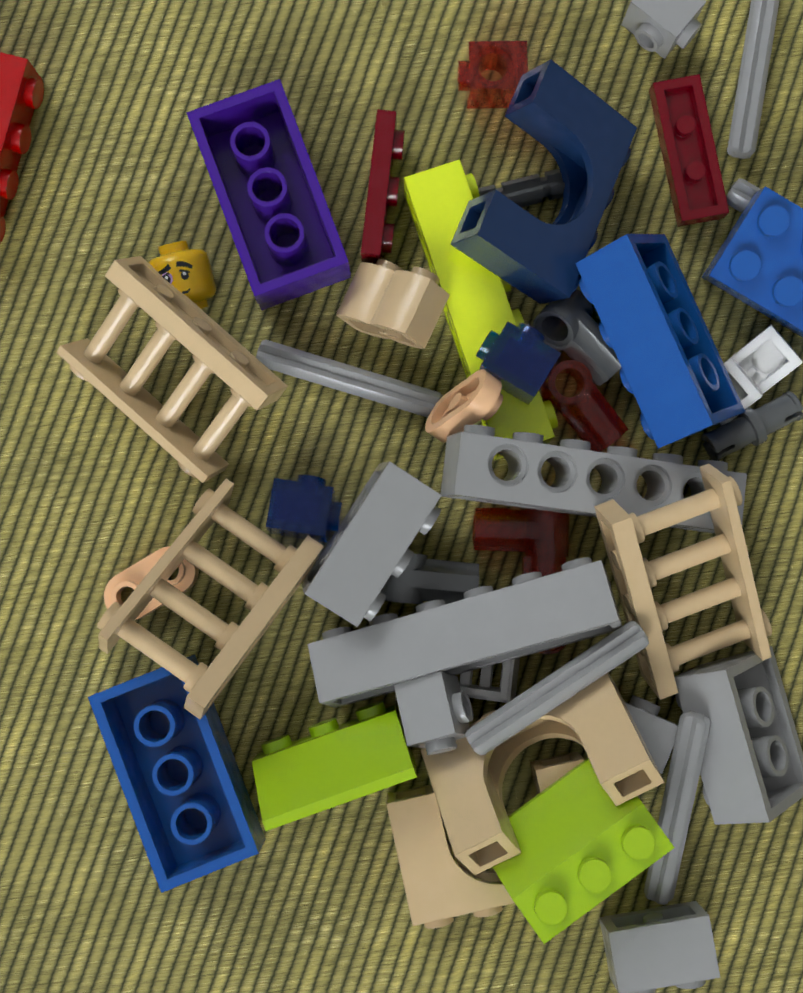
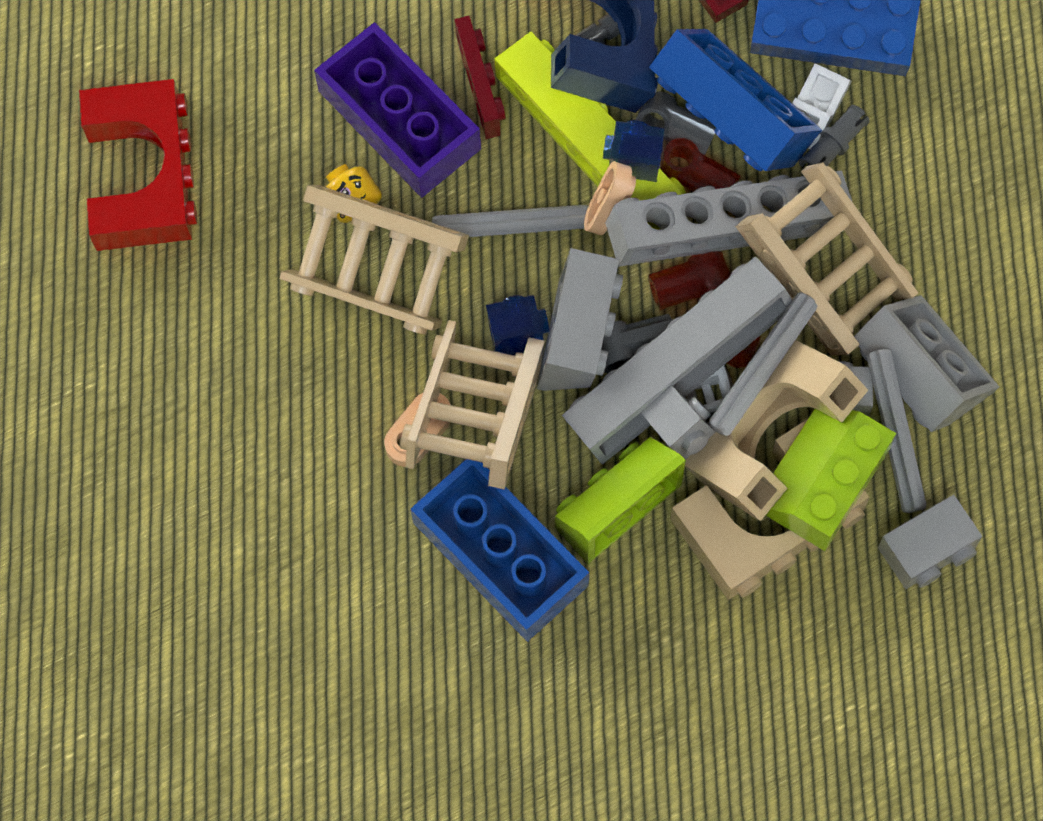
camera: 15 degrees left, 15 degrees down
tan brick [336,259,450,349] -> none

